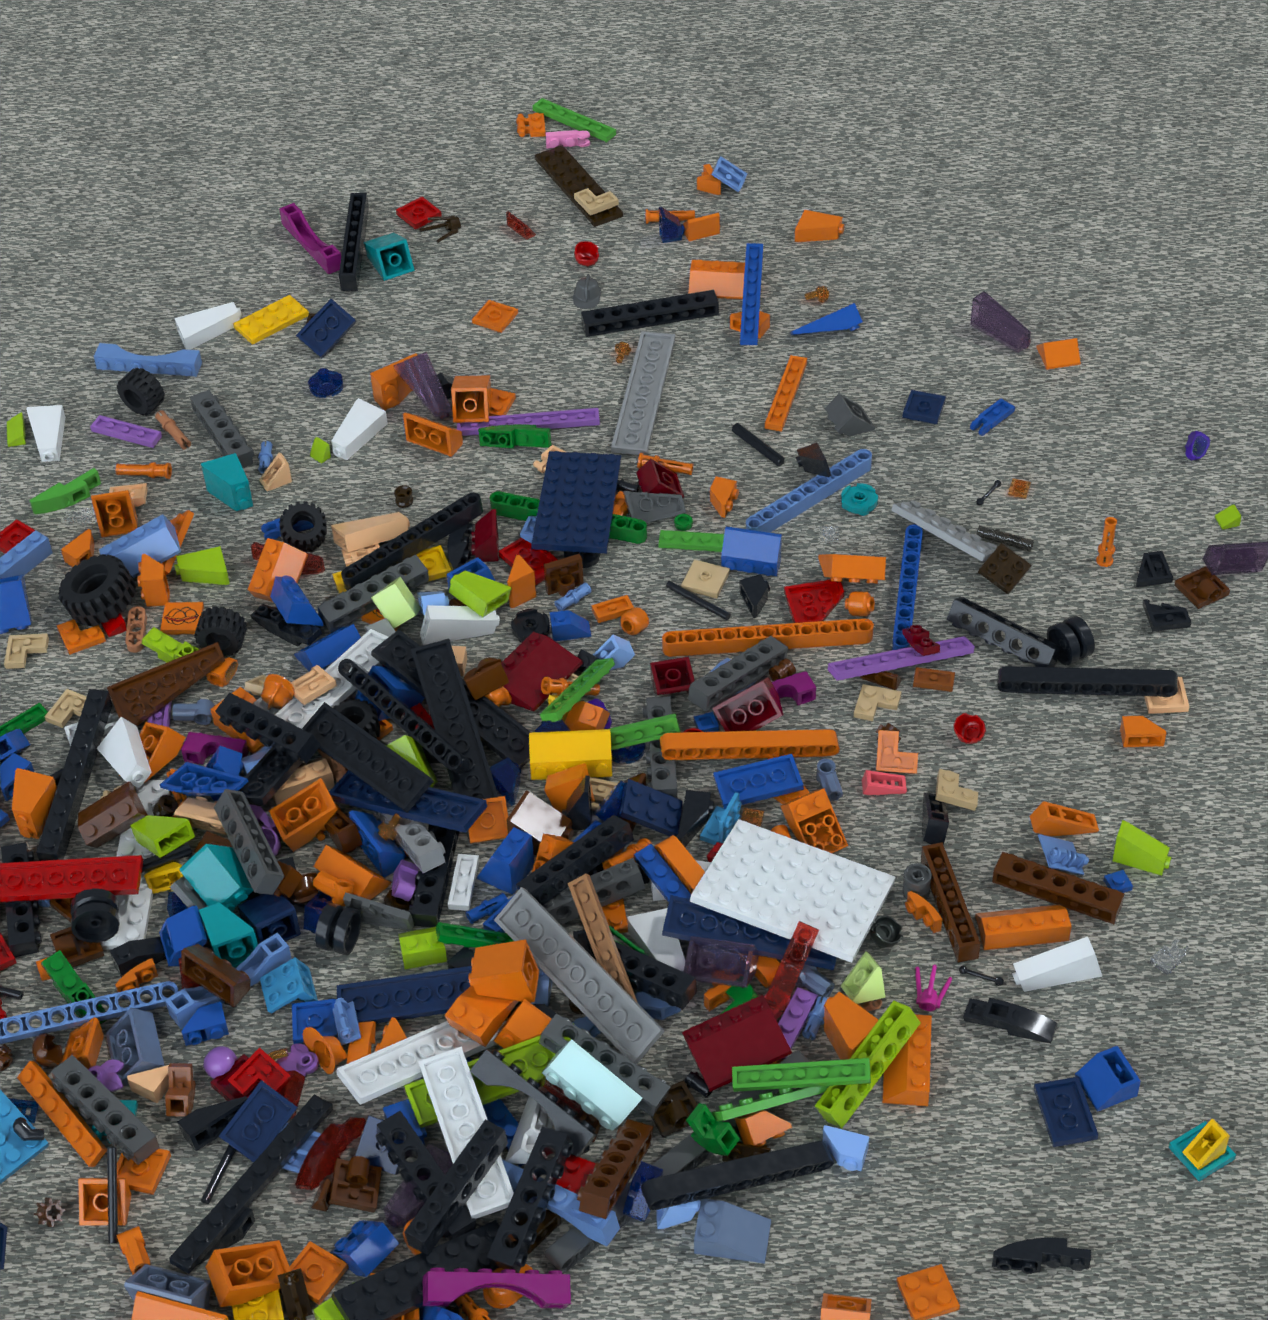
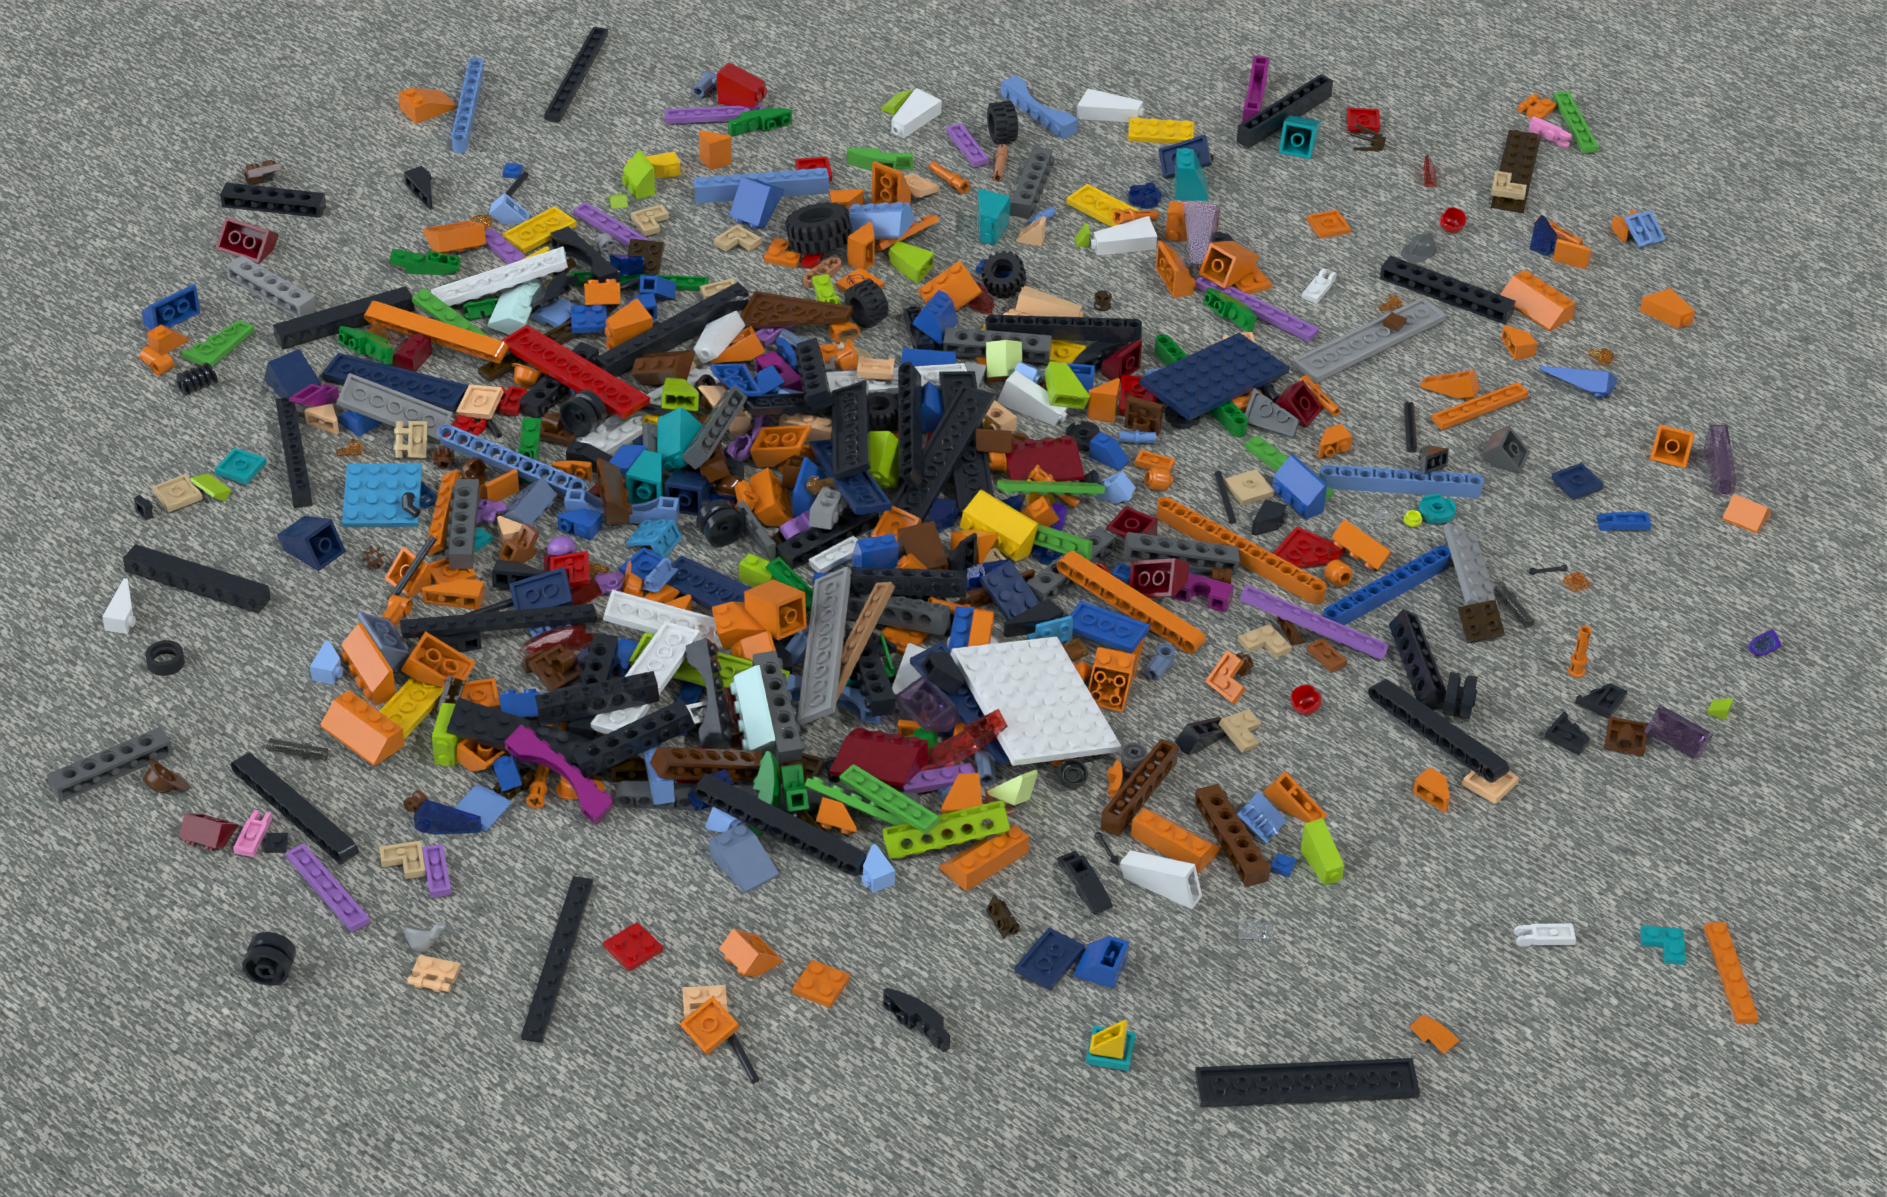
camera: 40 degrees right, 5 degrees down
green tile [674,514,693,531] -> none
blue plate [740,243,763,345] -> none
coral slope [862,770,907,795] -> none
dark red slope [902,625,940,656] -> none
dark pink plant [915,964,952,1012] -> none
none -> orange slope [422,579,485,610]
none -> green slope [747,751,781,837]
none -> blue hinge [775,337,800,375]
none -> black slope [922,652,964,695]
none -> dark brown hinge [986,895,1020,939]
none -> yellow plate [1066,184,1139,227]
none -> orange pin [1113,209,1159,224]
none -> teal slope [1174,148,1208,201]
none -> white hinge [1302,268,1337,304]
none -> reddish brown tile [1383,312,1407,332]
none -> neon yellow plate [1403,510,1422,527]
none -> orange slope [1420,370,1480,399]
none -> orange slope [1650,424,1695,468]

